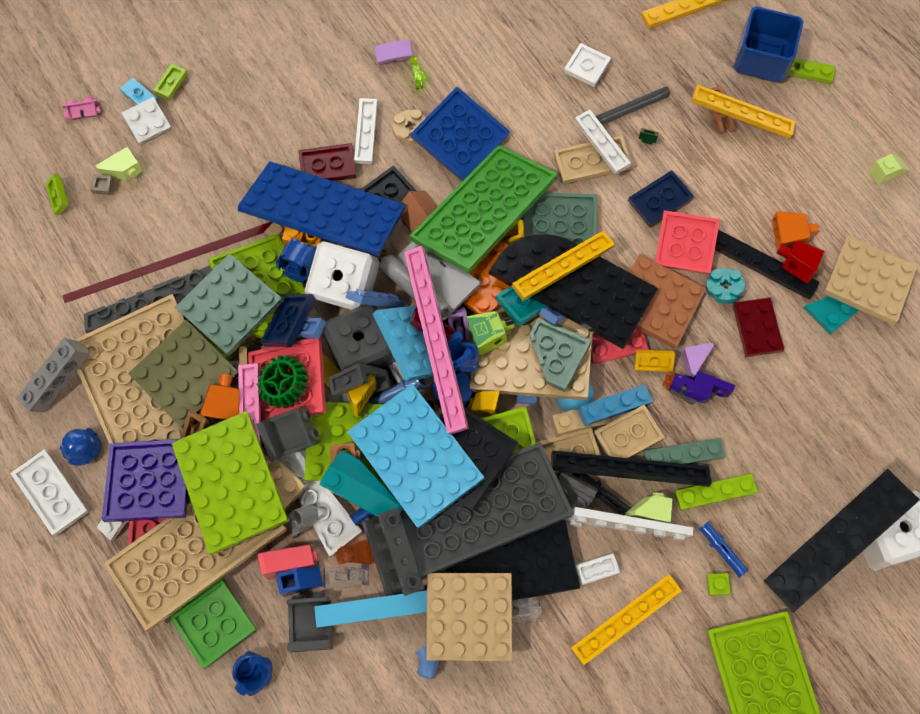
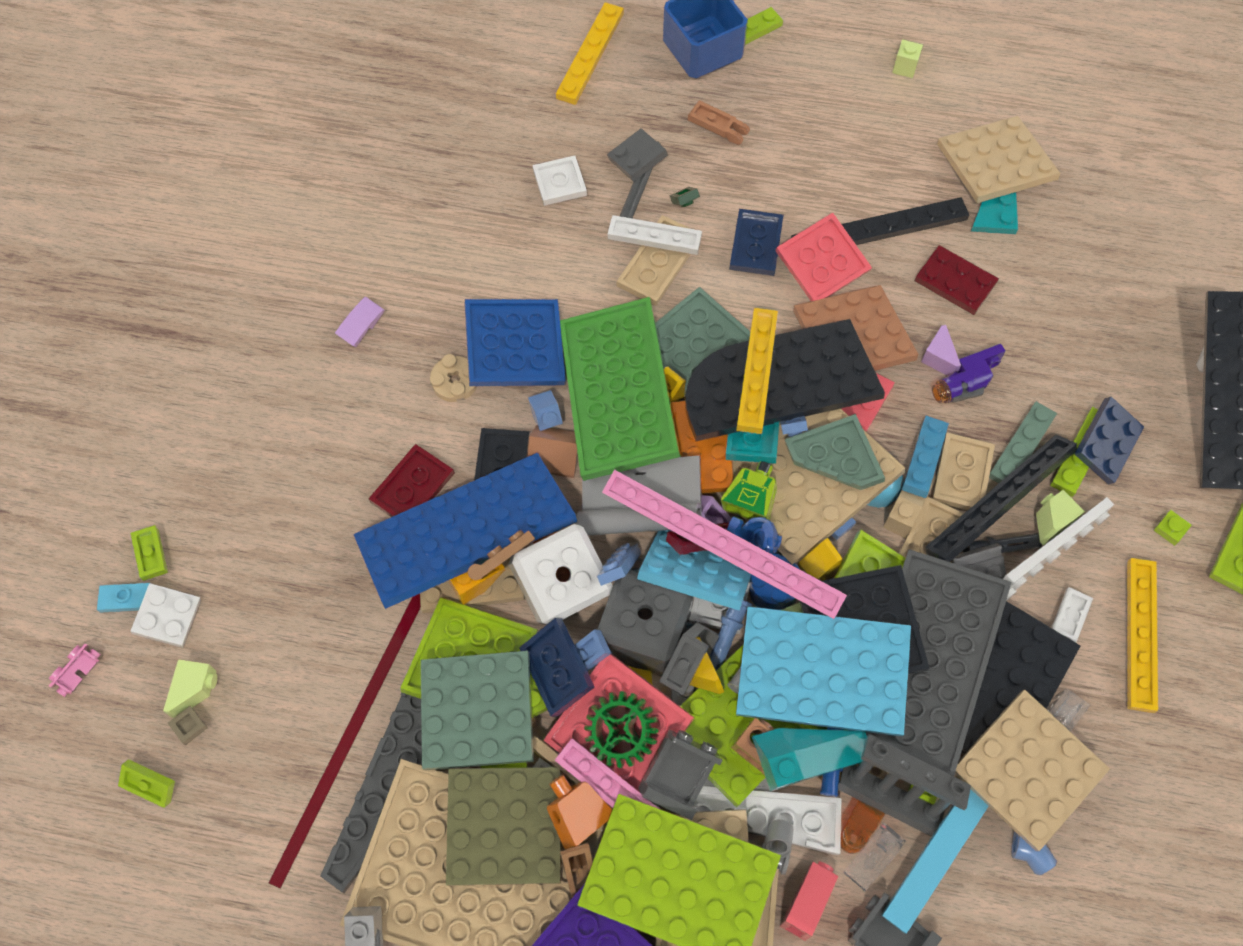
camera: 45 degrees left, 5 degrees down
blue brick [276,238,316,283] -> none
blue slope [276,566,324,597] -> none
white plate [354,98,378,165] -> none
clear neon green plate [410,56,426,90] -> none
yellow plate [634,350,675,372] -> none
yellow plate [691,84,795,139] -> none
blue pin [698,521,749,578] -> none
teal plate [706,268,745,304] -> none
orange torso [772,211,819,250] -> none
red torso [776,241,824,283] -> none
none -> medium nougat plate [468,530,535,580]
none -> medium blue brick [528,390,563,431]
none -> dark grey plate [607,128,668,182]
none -> dark blue plate [1075,396,1144,484]

